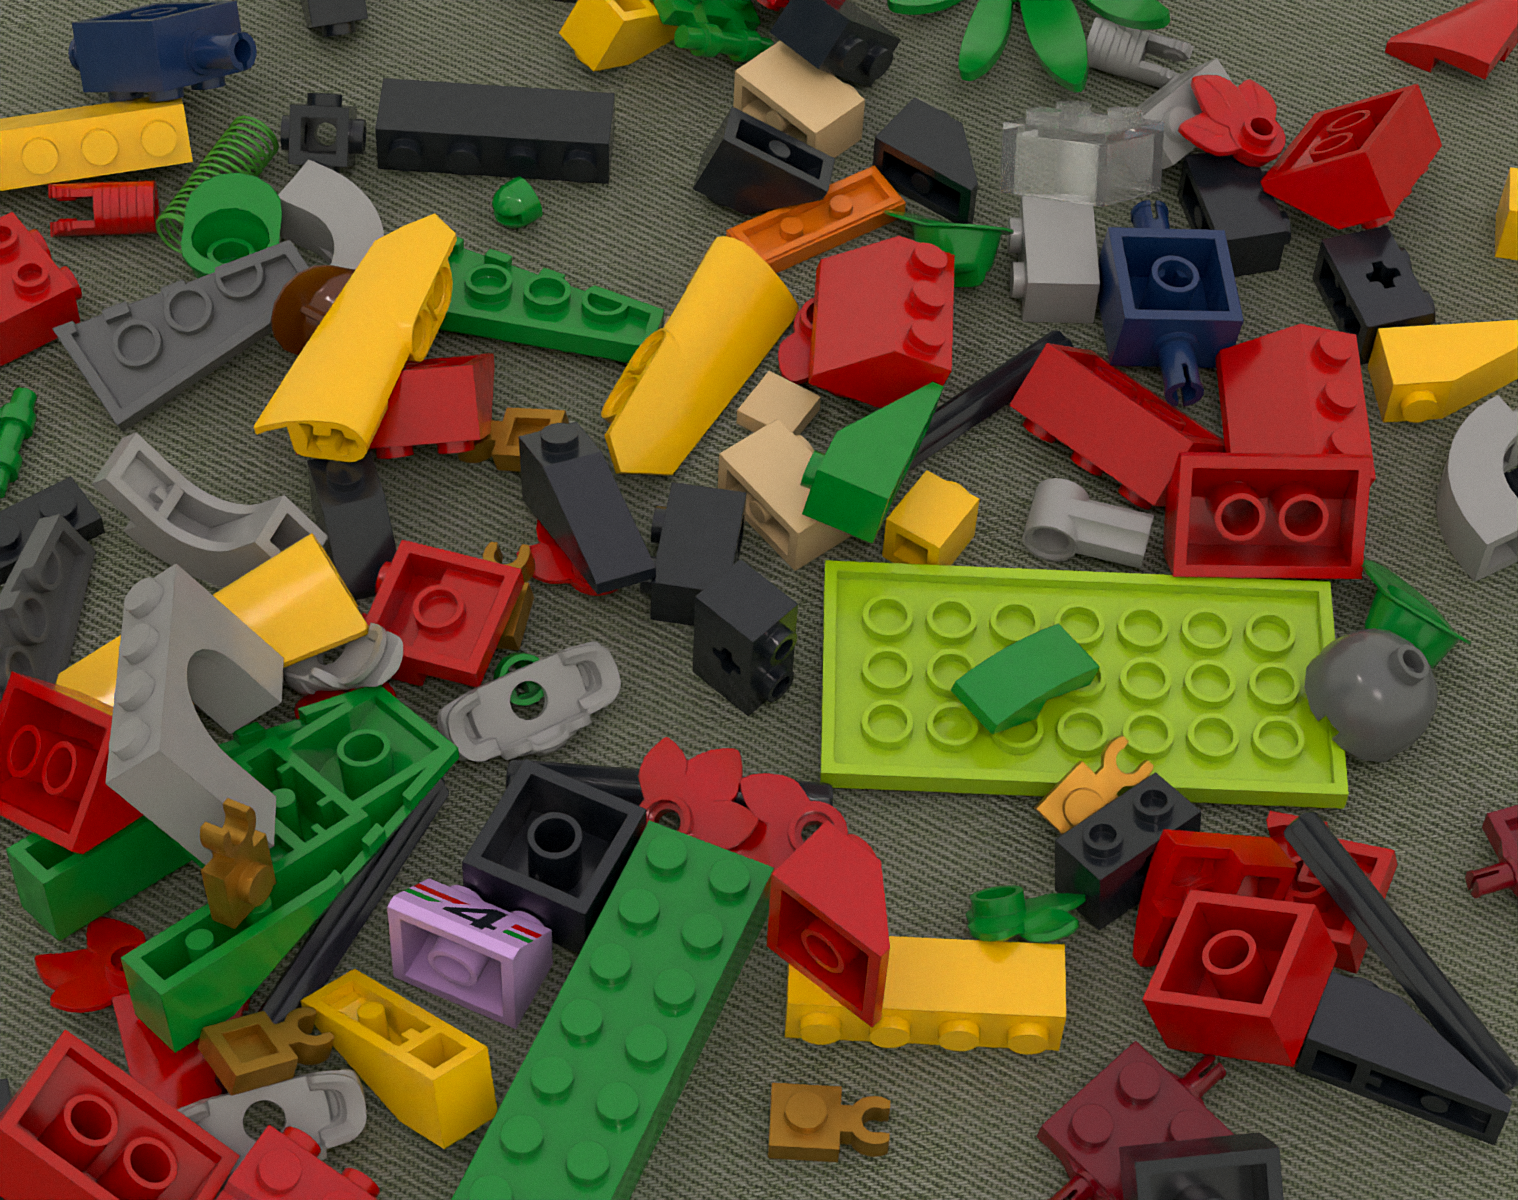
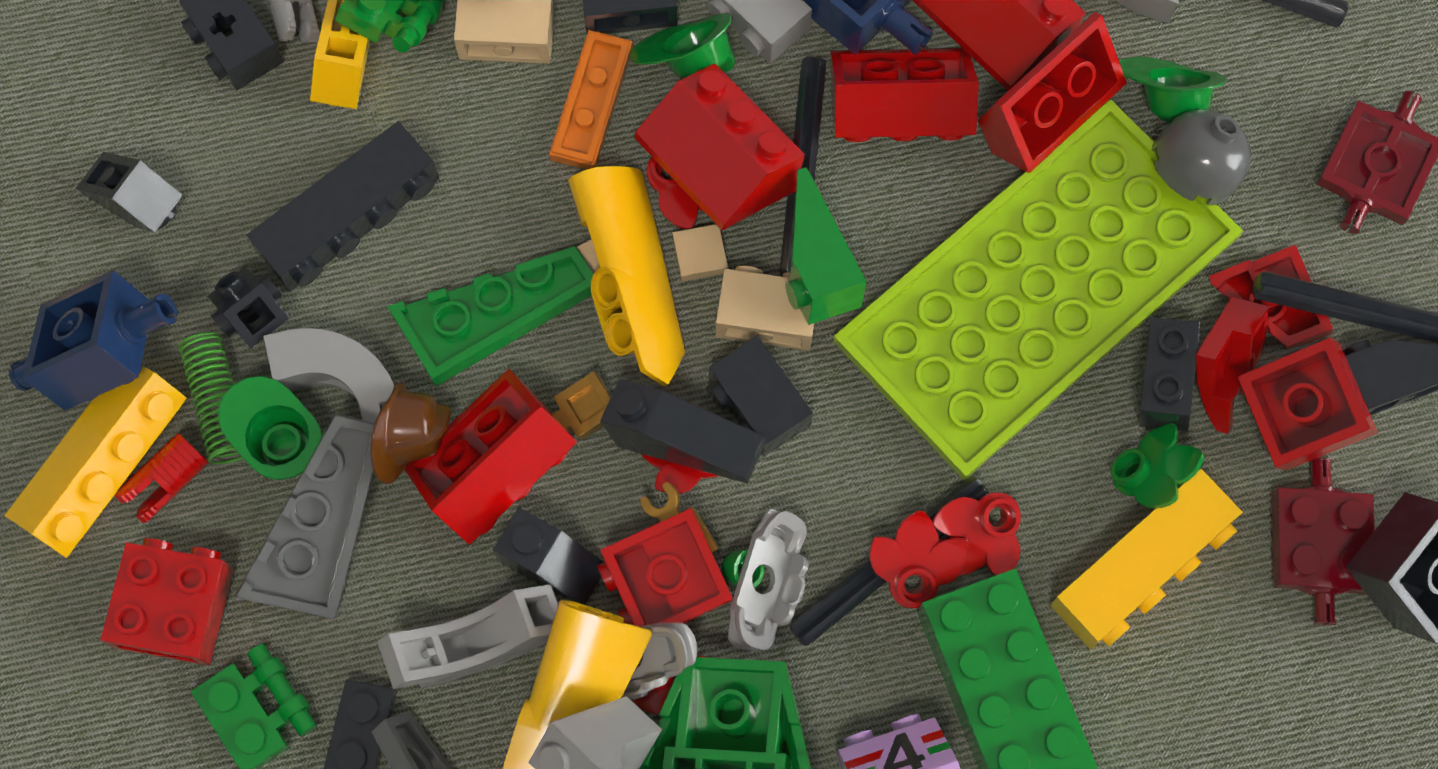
camera: 40 degrees left, 20 degrees up
yellow panel [254,213,457,462] -> none
black brick [462,759,646,954] -> none
green hinge [492,176,543,229] -> none
black brick [692,559,798,716] -> none
black slope [693,106,835,215] -> none
red slope [766,820,890,1028] -> none
pearl gold plate [768,1083,890,1162] -> none
yellow brick [882,470,980,566] -> none
green slope [951,623,1100,735] -> none
light grey piece [1022,478,1154,569] -> none
pearl gold plate [1034,736,1154,835] -> none

